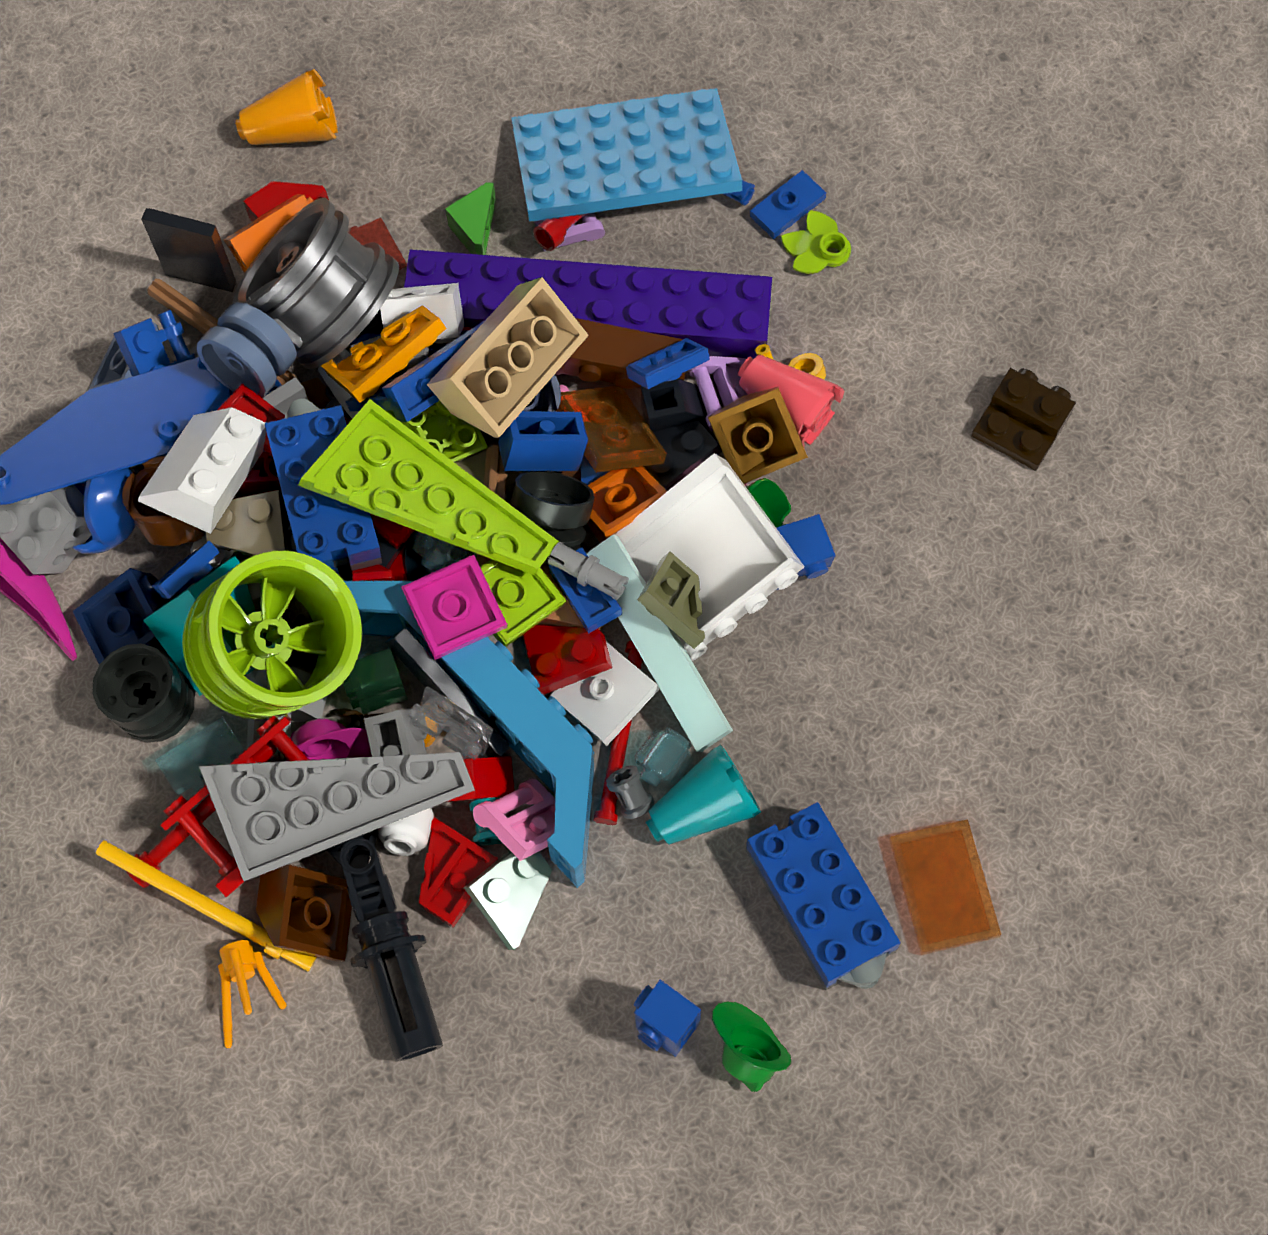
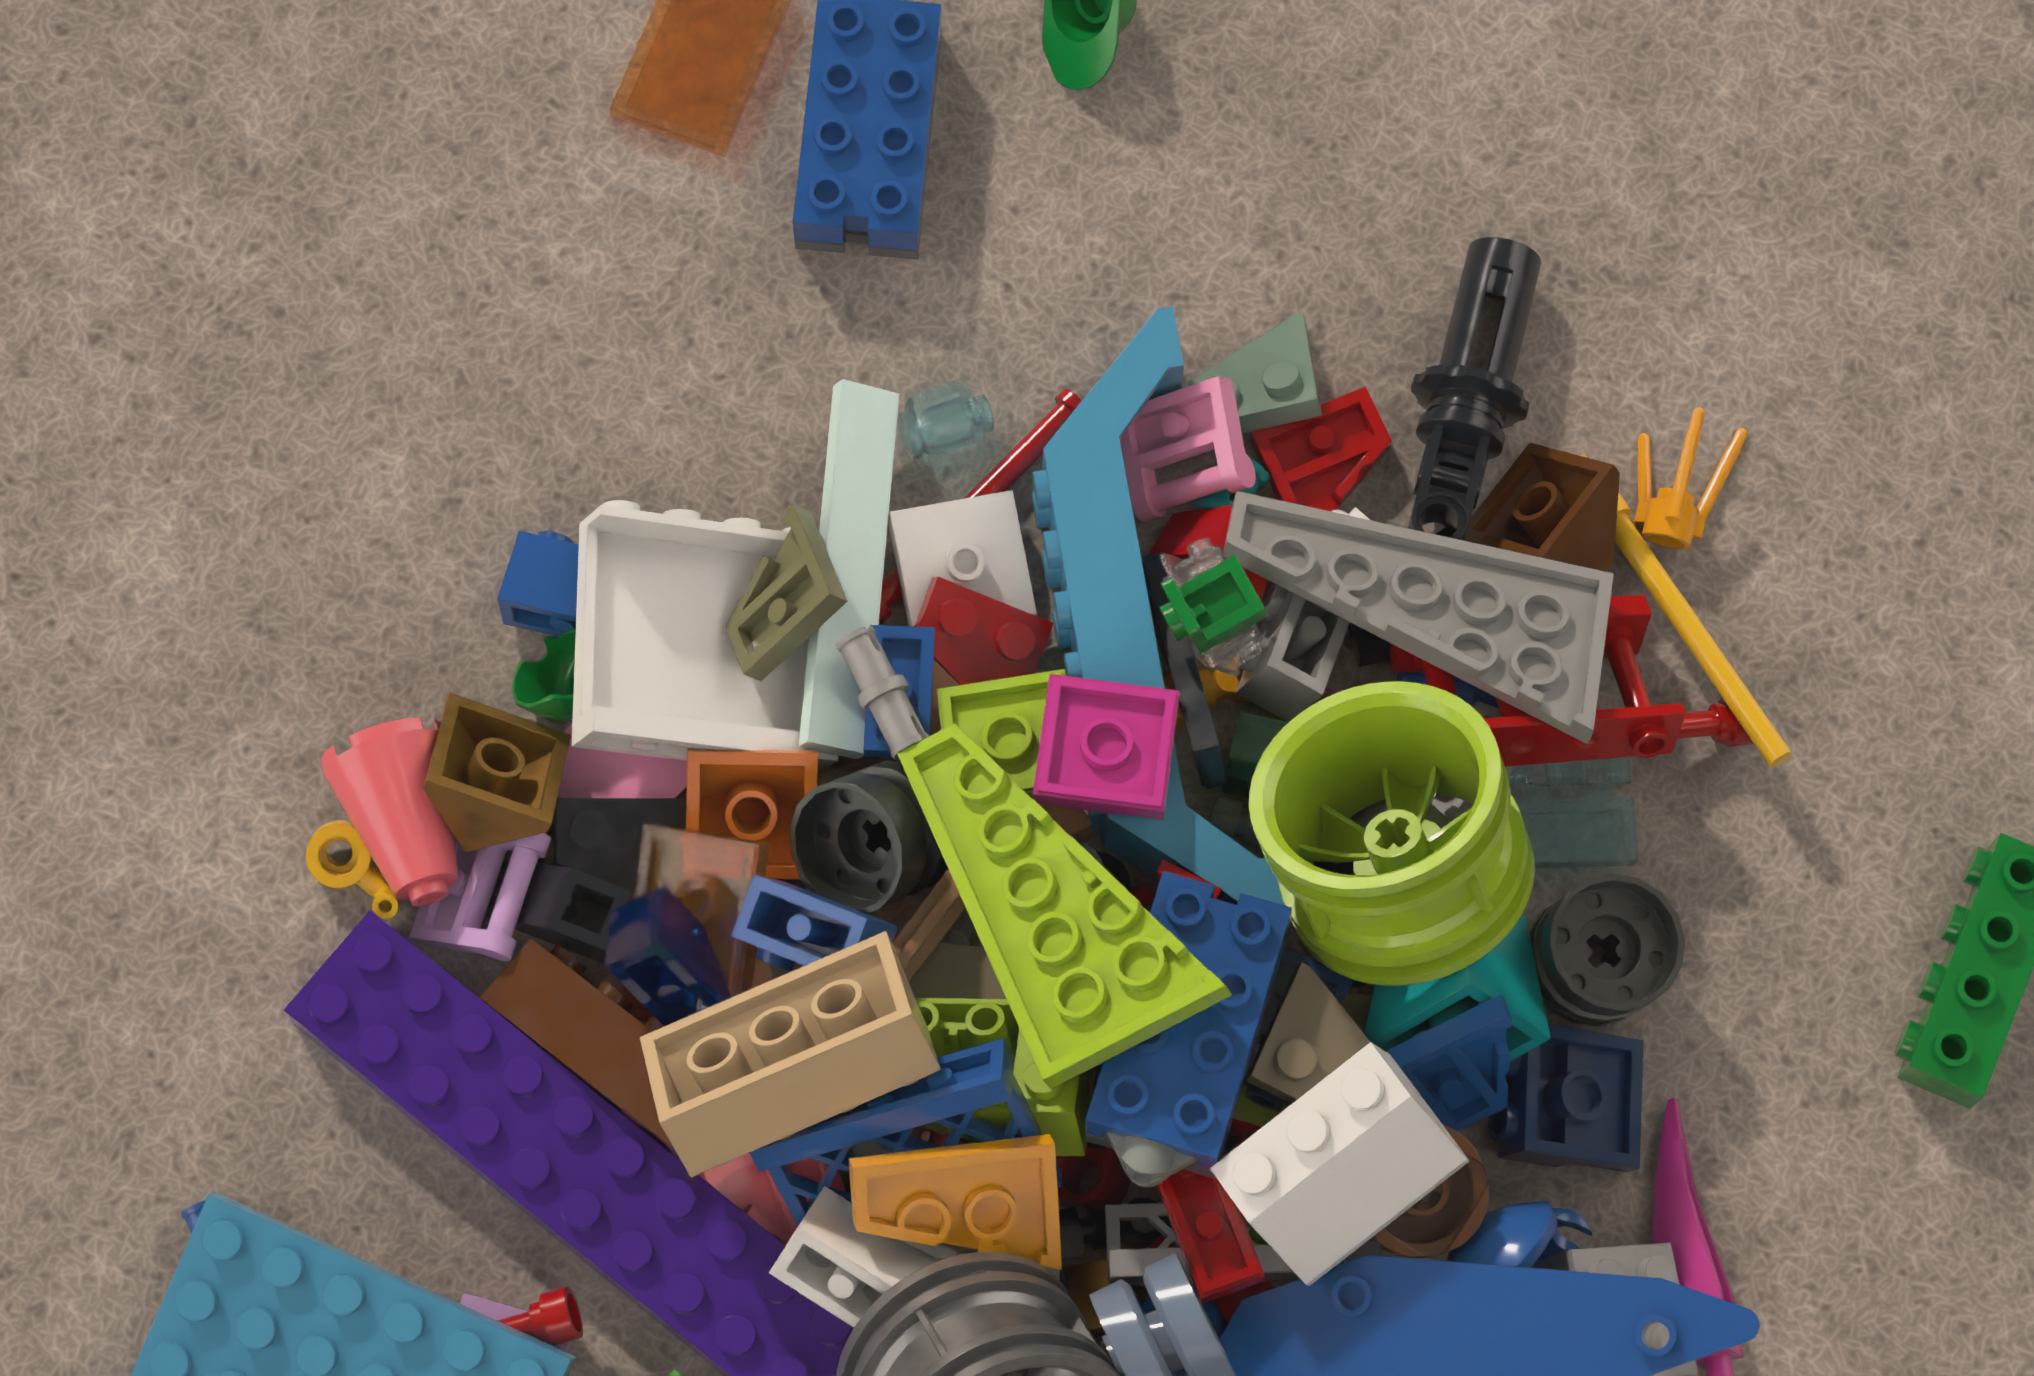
camera: 150 degrees left, 5 degrees up
dark grey bush [606,766,655,819] -> none
blue plate [626,338,710,389] -> none
blue brick [633,979,701,1057] -> none
teal cone [646,744,761,845] -> none
blue plate [750,170,826,239] -> none
lime plate [781,210,851,274] -> none
dark brown plate [971,368,1076,471] -> none
none -> clear blue slope [605,885,732,1026]
none -> green bracket [1159,555,1269,654]

